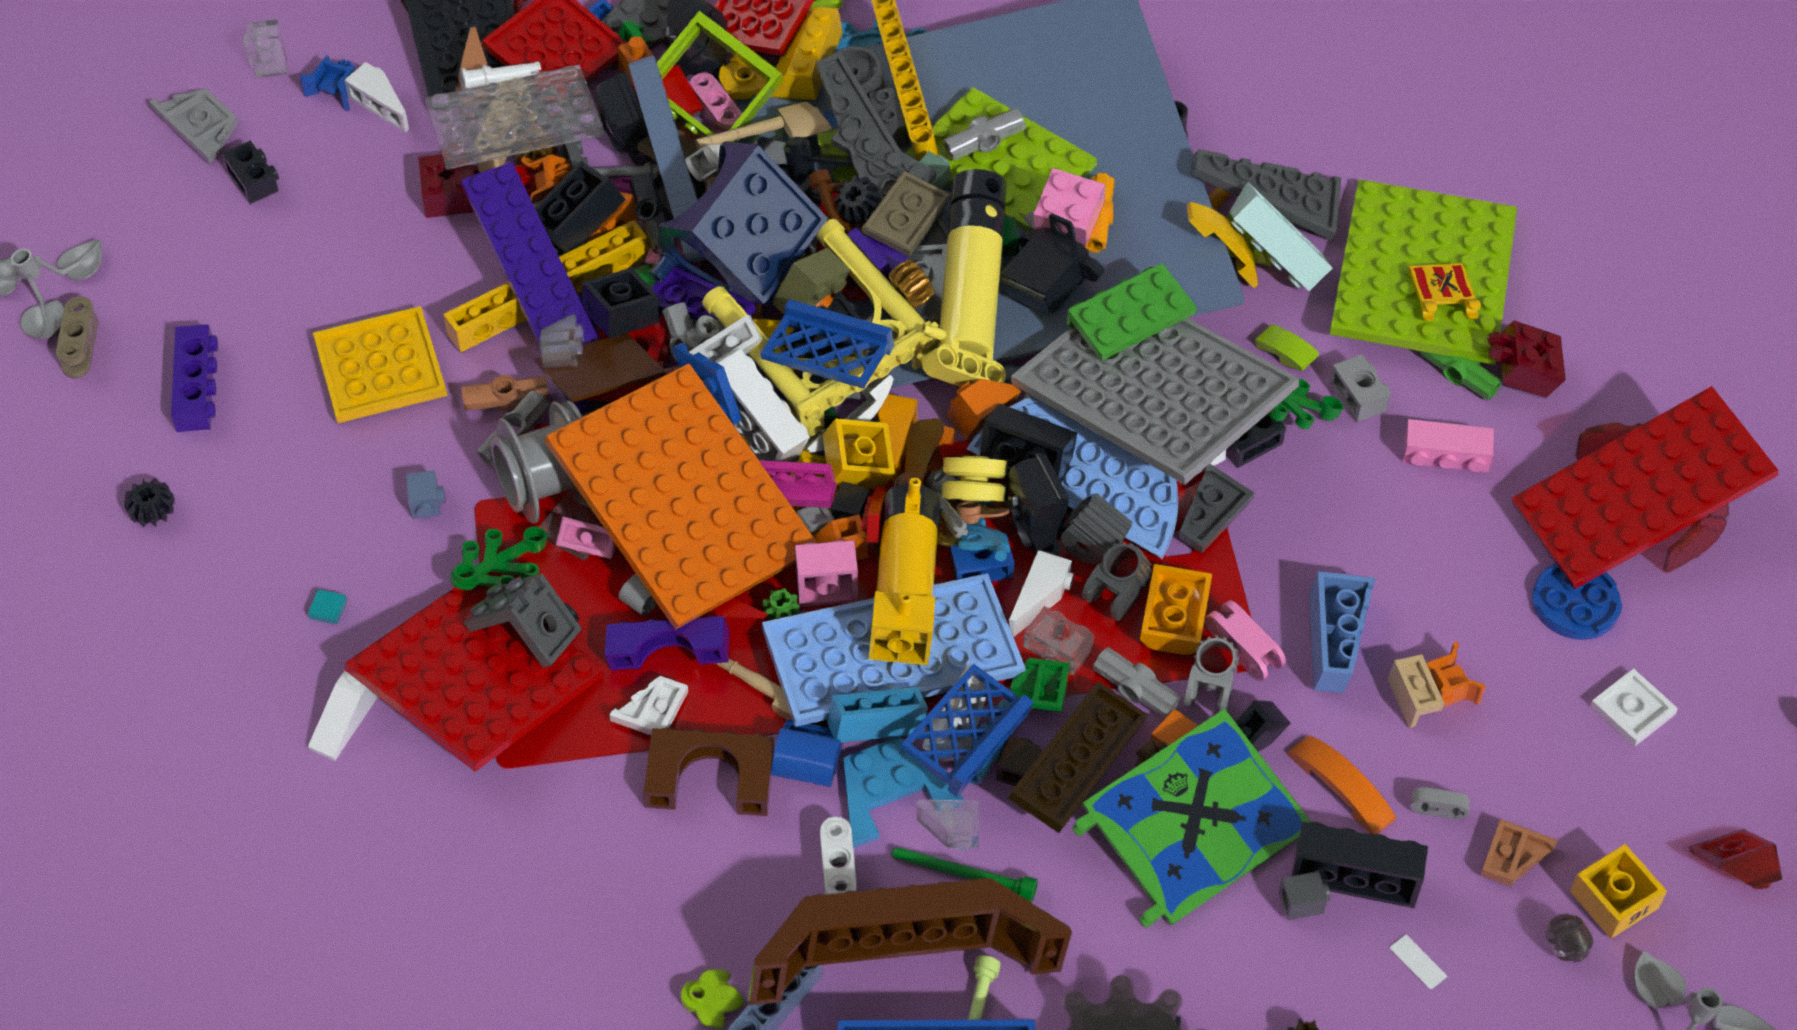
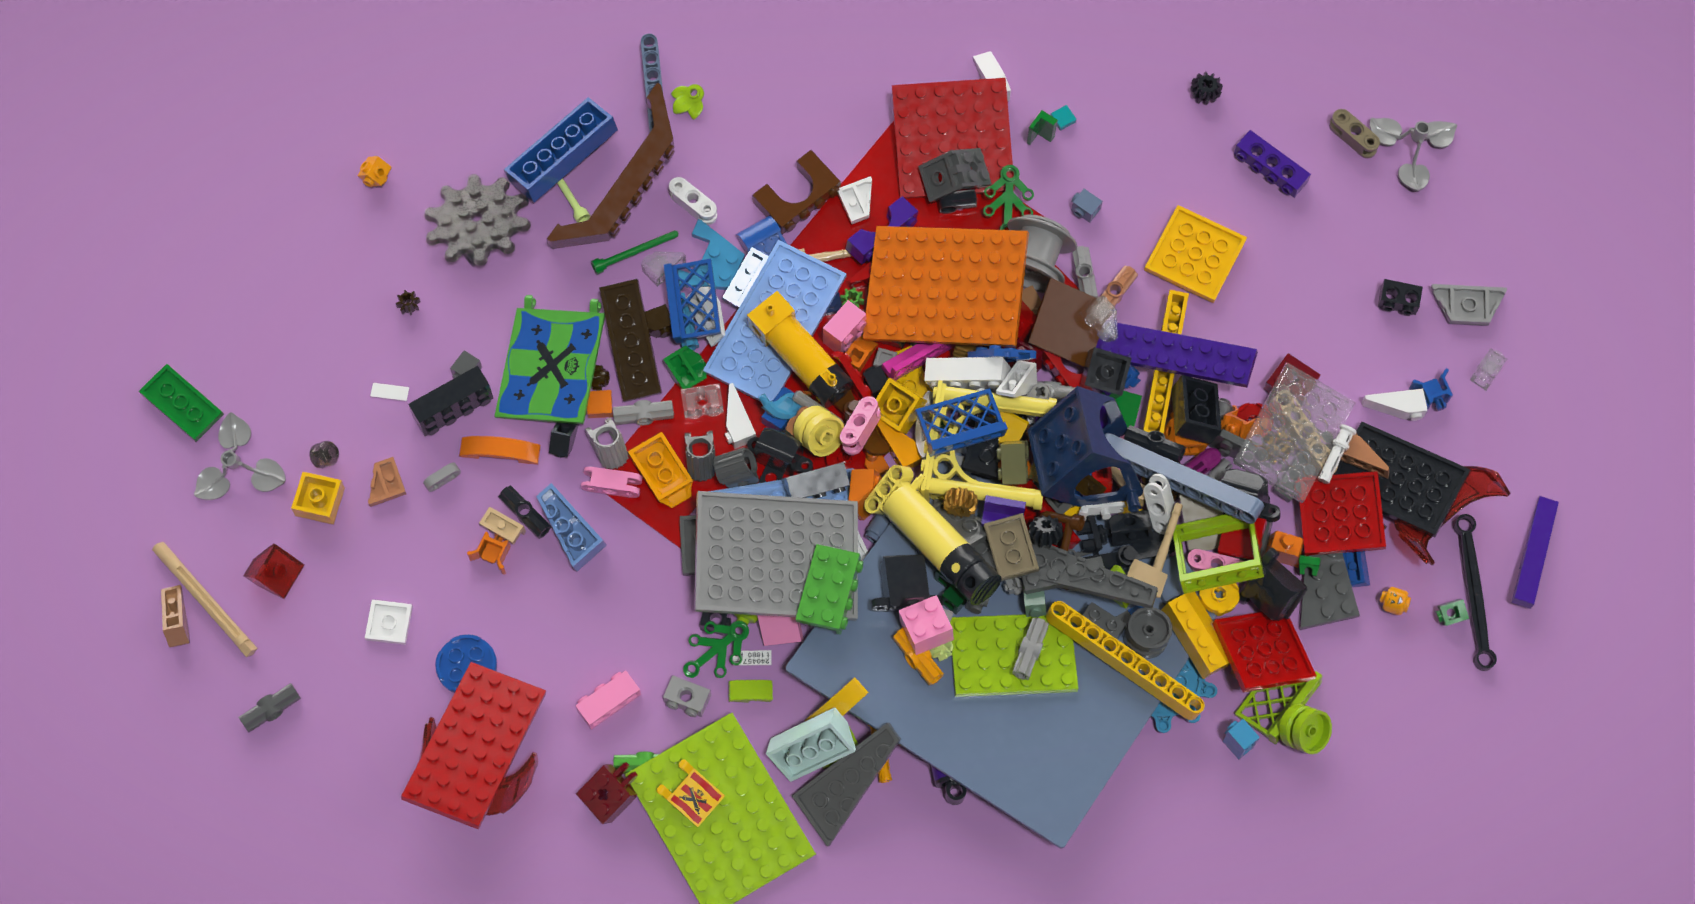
camera: 135 degrees right, 15 degrees up
none -> black piece [498,485,552,539]
none -> bright pink piece [840,396,881,455]
none -> green panel [1027,110,1058,145]

